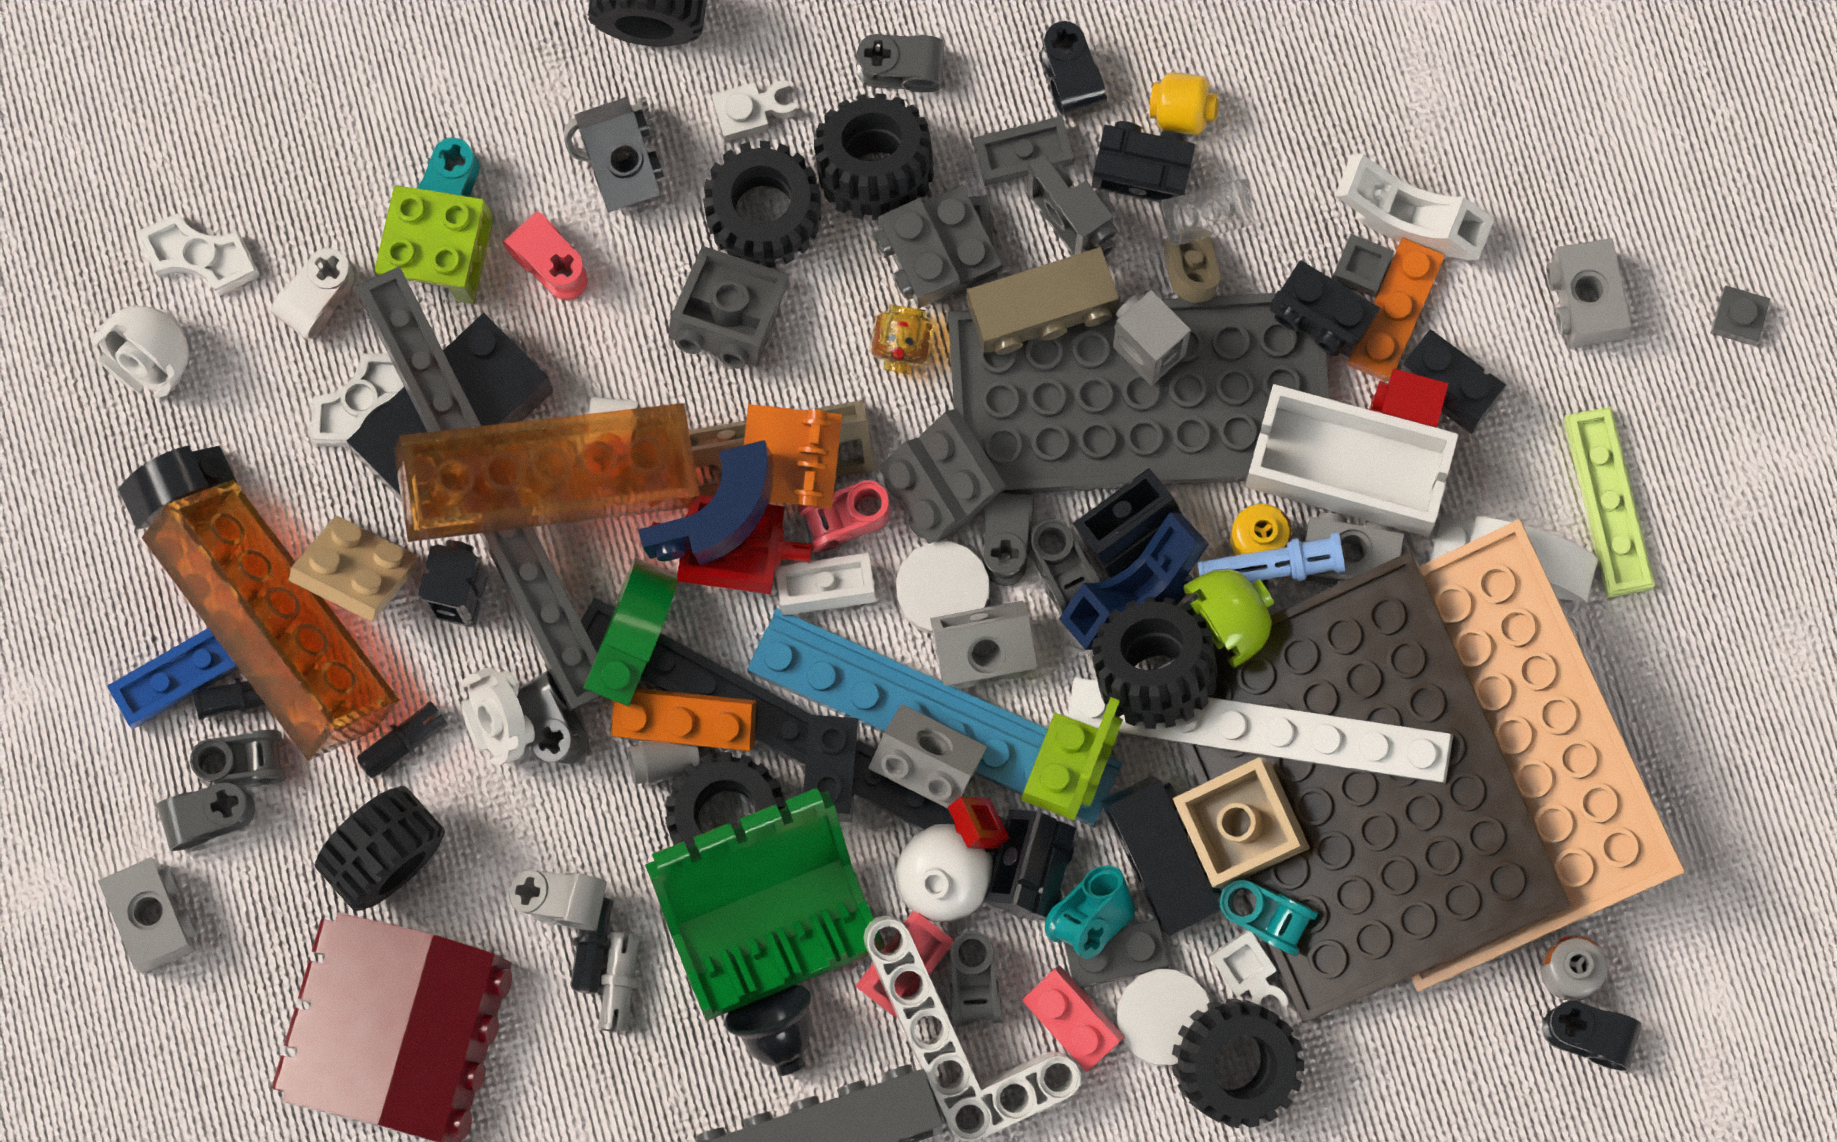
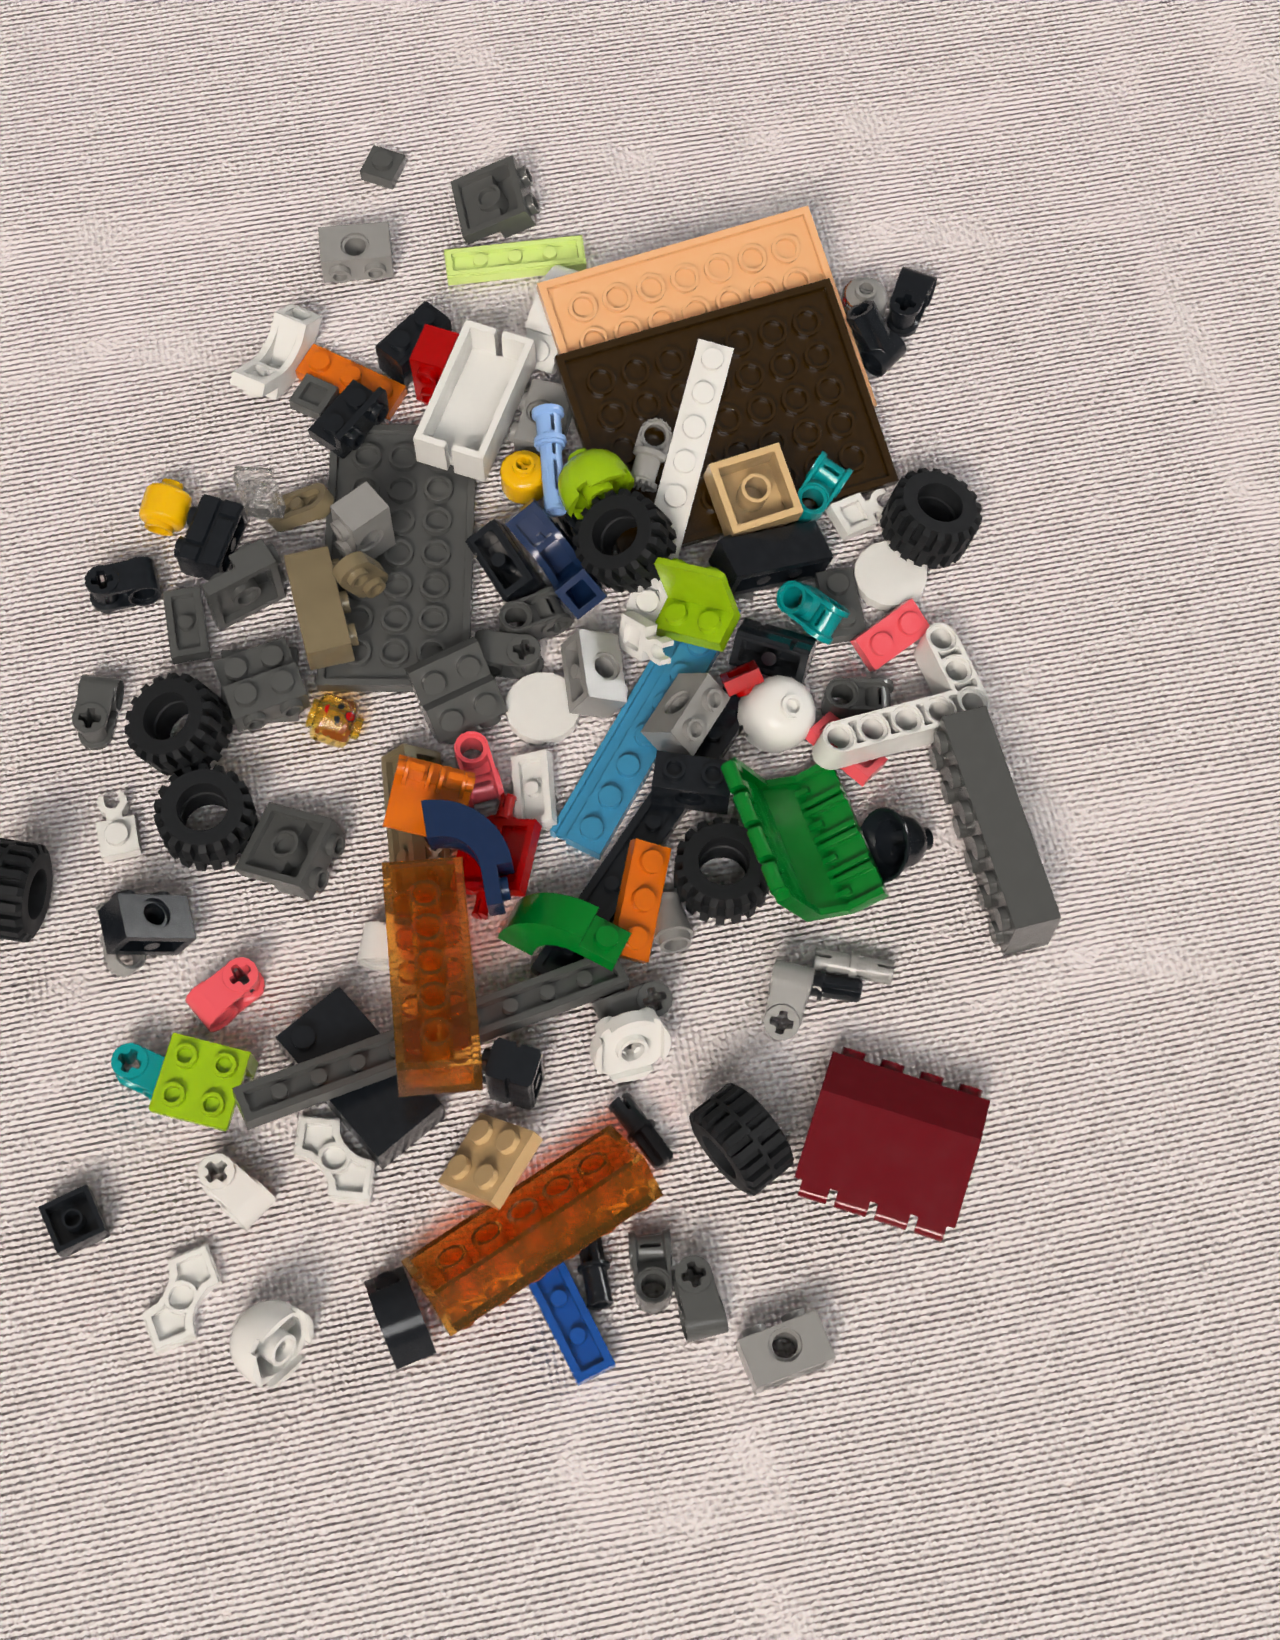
camera: 90 degrees left, 10 degrees down
none -> black piece [38,1184,111,1259]
none -> dark tan plate [332,551,388,598]
none -> dark grey plate [451,155,540,245]
none -> white plate [618,610,674,666]
none -> light grey connector [631,418,672,493]
none -> black piece [846,300,906,377]

